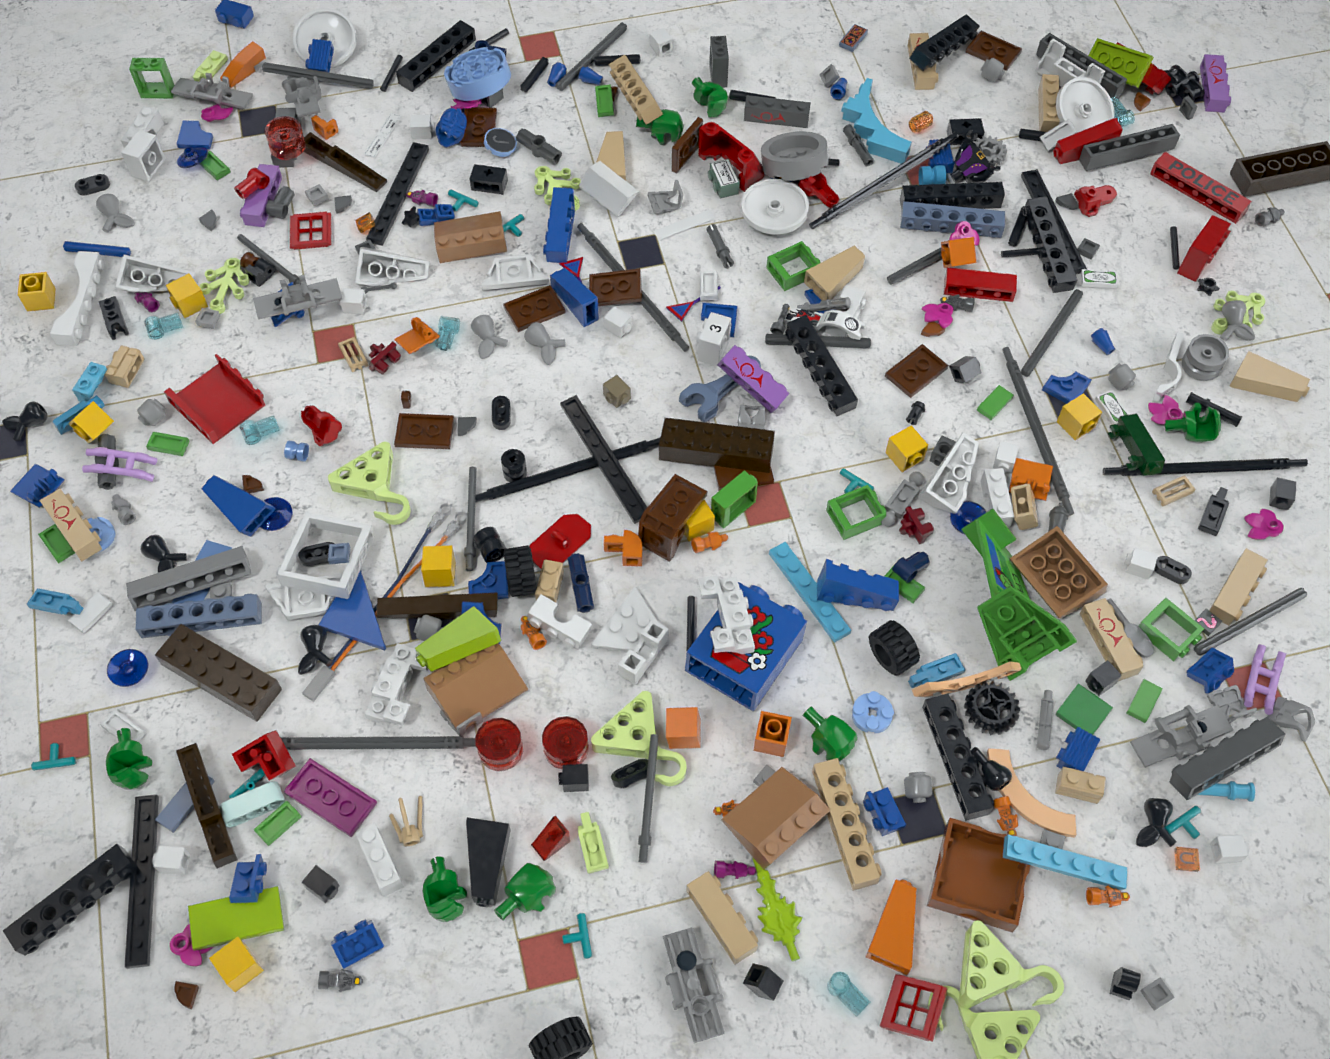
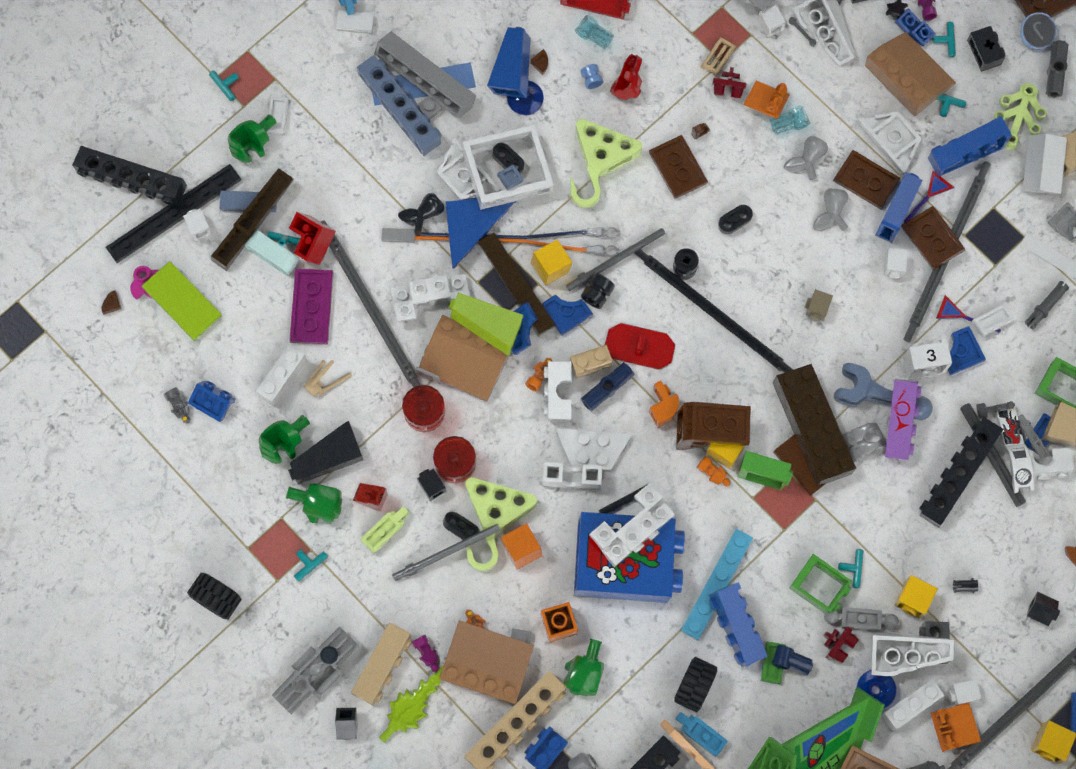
camera: 60 degrees right, 15 degrees up
clear blue dish [107,649,148,687] -> none
black piece [140,534,187,573] -> none
dark brown brick [155,624,282,722] -> none
yellow head [209,937,264,992] -> none
blue bracket [229,854,267,903] -> none
bright green tile [253,801,302,846] -> none
black brick [301,865,340,903] -> none
light grey head [414,615,444,641] -> none
dark grey tile [457,417,477,436] -> none
black tyre [504,545,537,597] -> none
black tile [560,395,647,524] -> none
light blue plate [852,691,894,733] -> none
reddish brown tile [885,344,949,398] -> none
bright green tile [977,385,1014,420] -> none
tan brick [1011,484,1038,530] -> none

